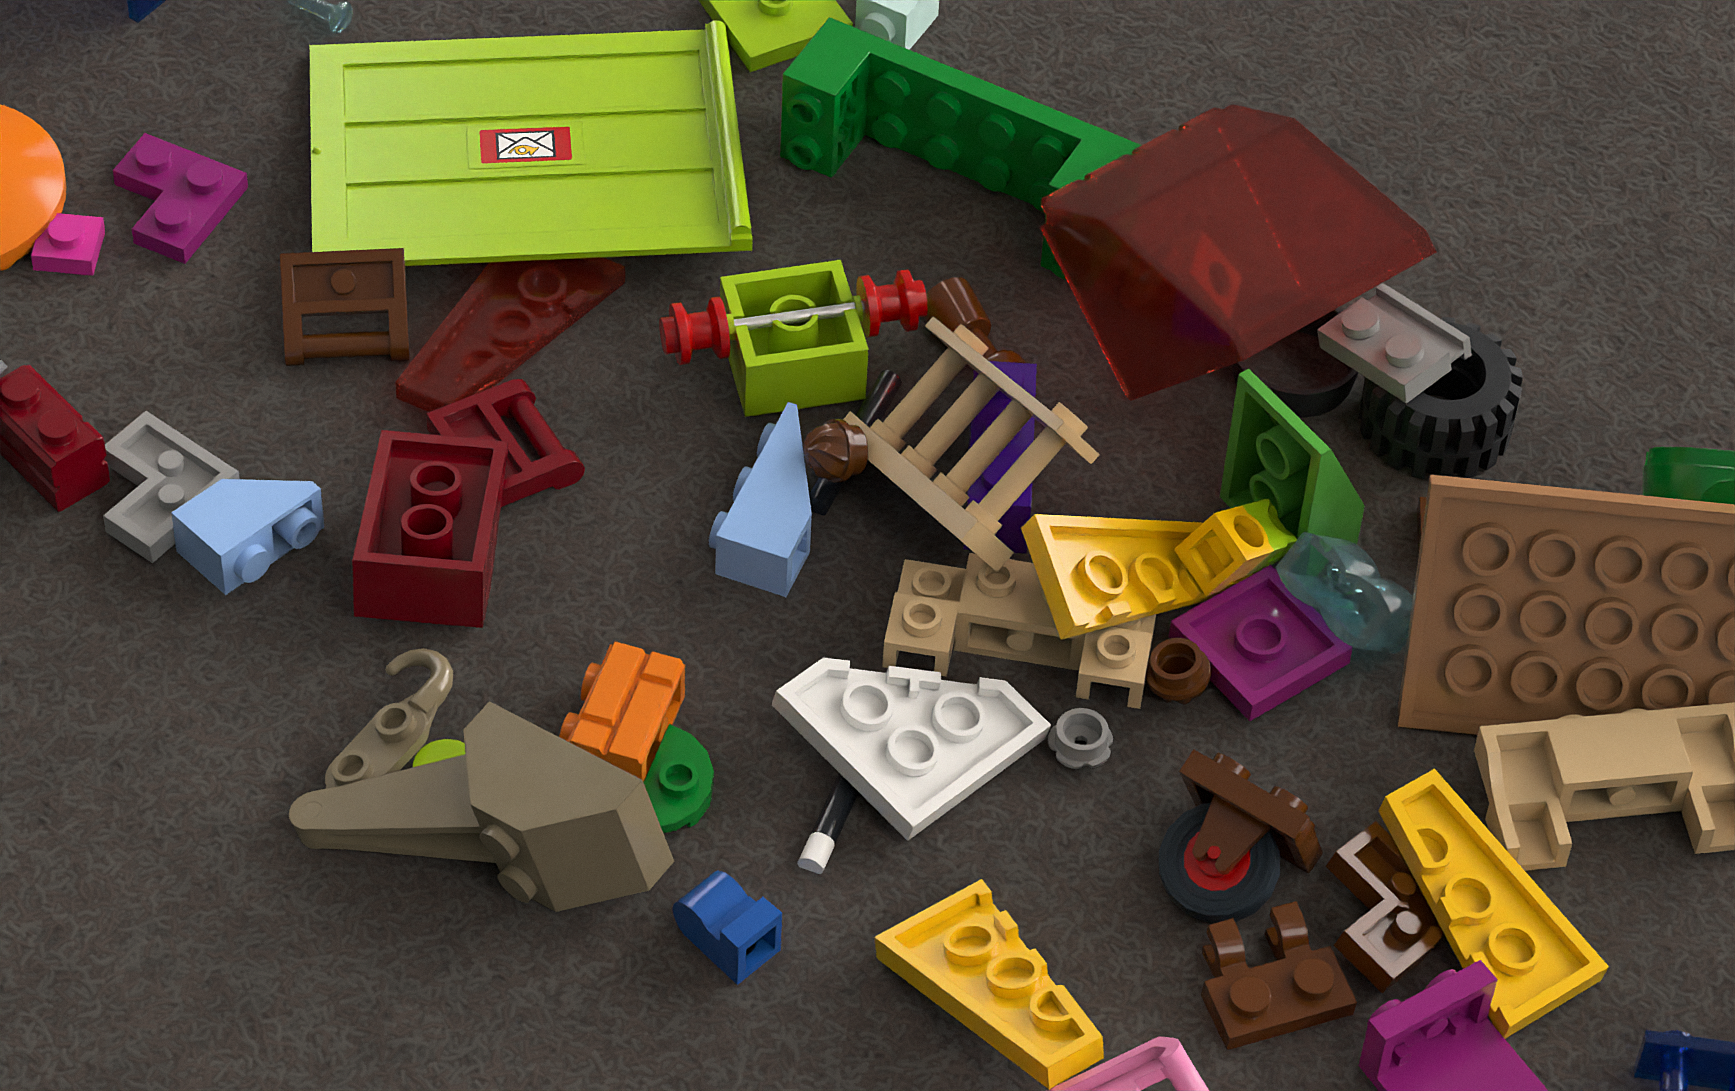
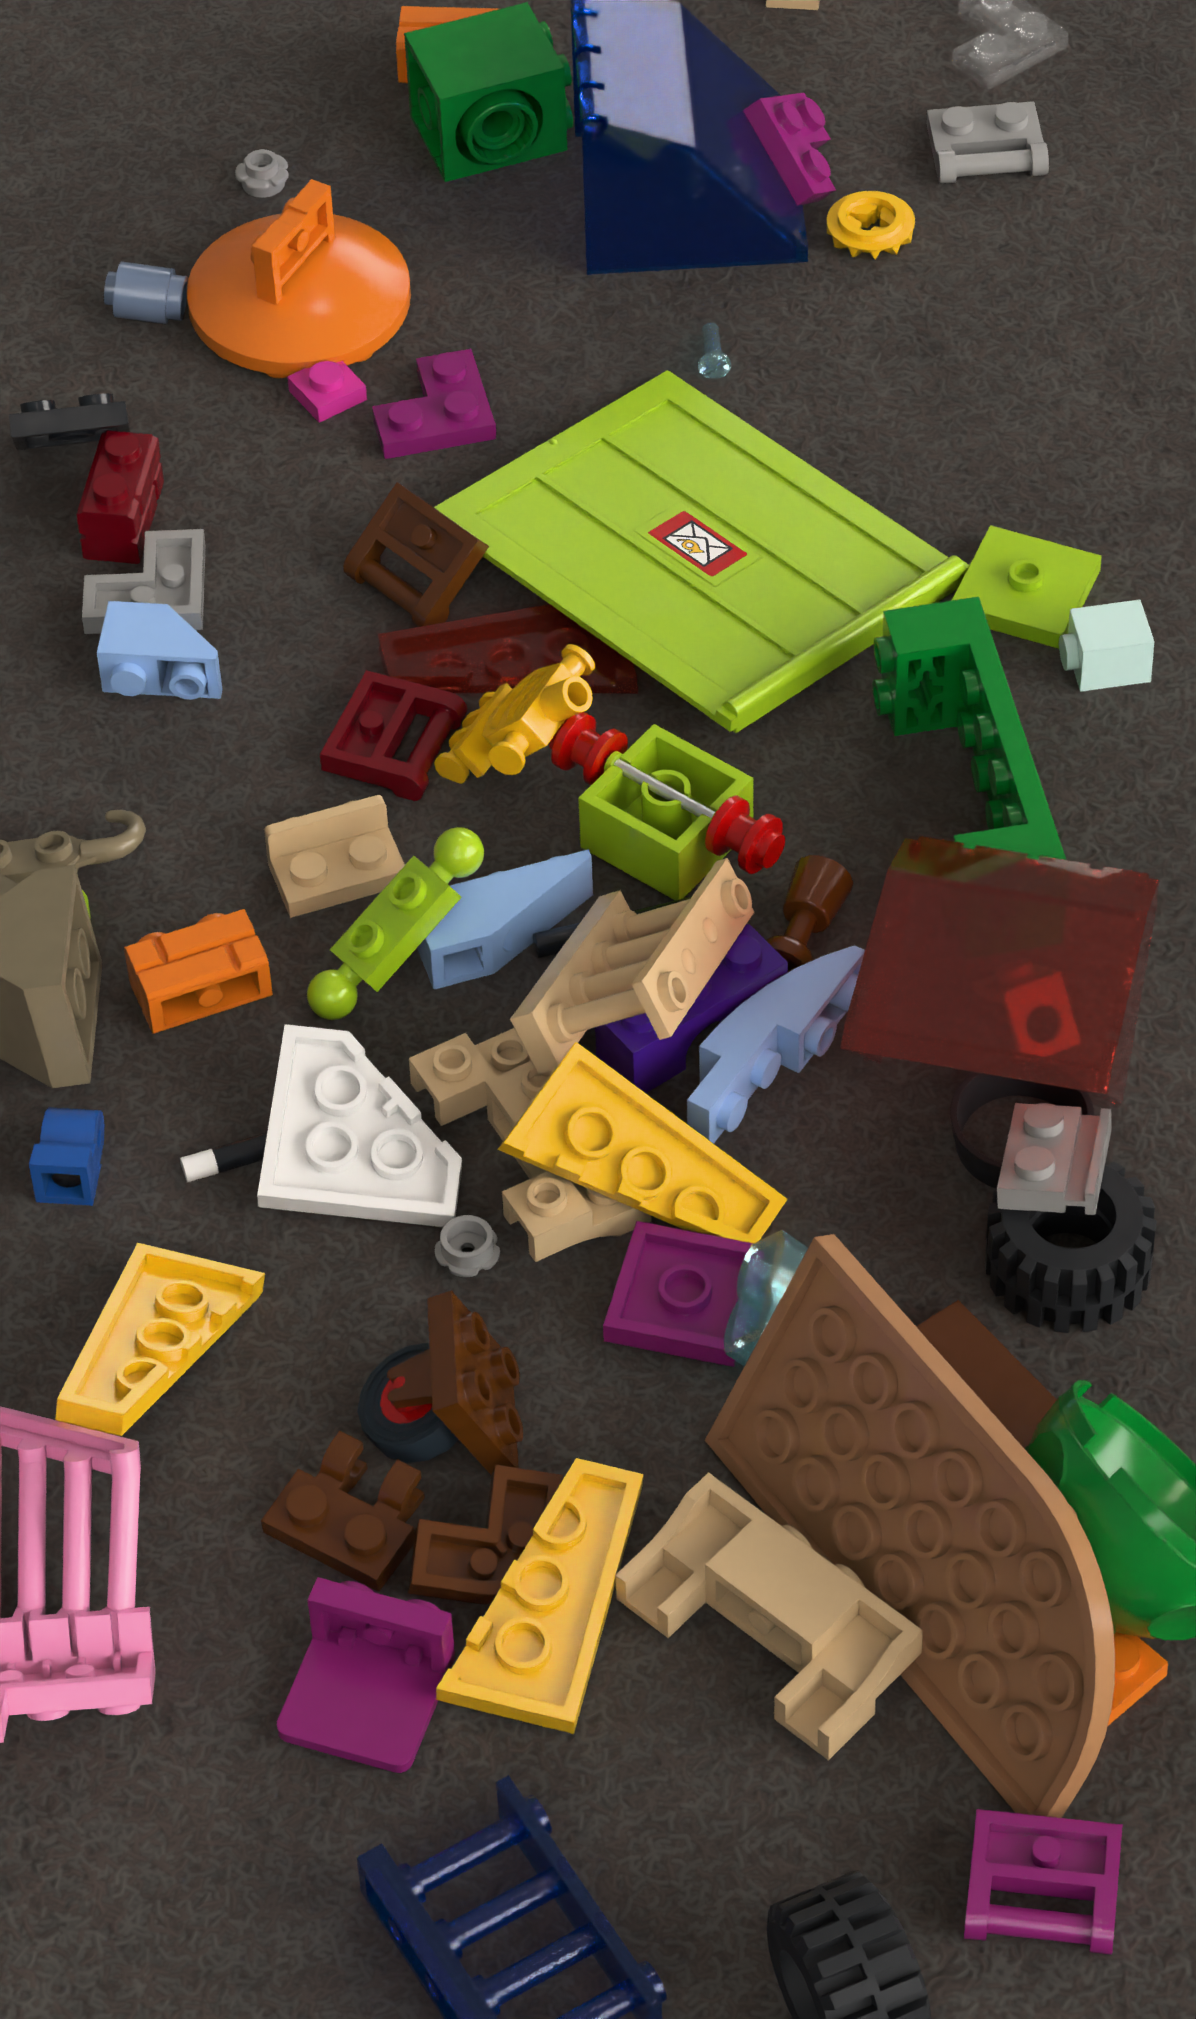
camera: 55 degrees right, 0 degrees up
dark red slope [352,430,508,628] -> none
green plate [643,724,714,833] -> none
reddish brown plate [803,419,868,483] -> none
reddish brown plate [1146,638,1211,705] -> none
yellow leg [1174,499,1299,596] -> none
bright green slope [1220,369,1365,577] -> none
none -> tan bracket [264,795,405,918]
none -> lime plate [307,827,484,1020]
none -> yellow piece [434,644,595,784]
none -> light blue slope [687,945,869,1144]

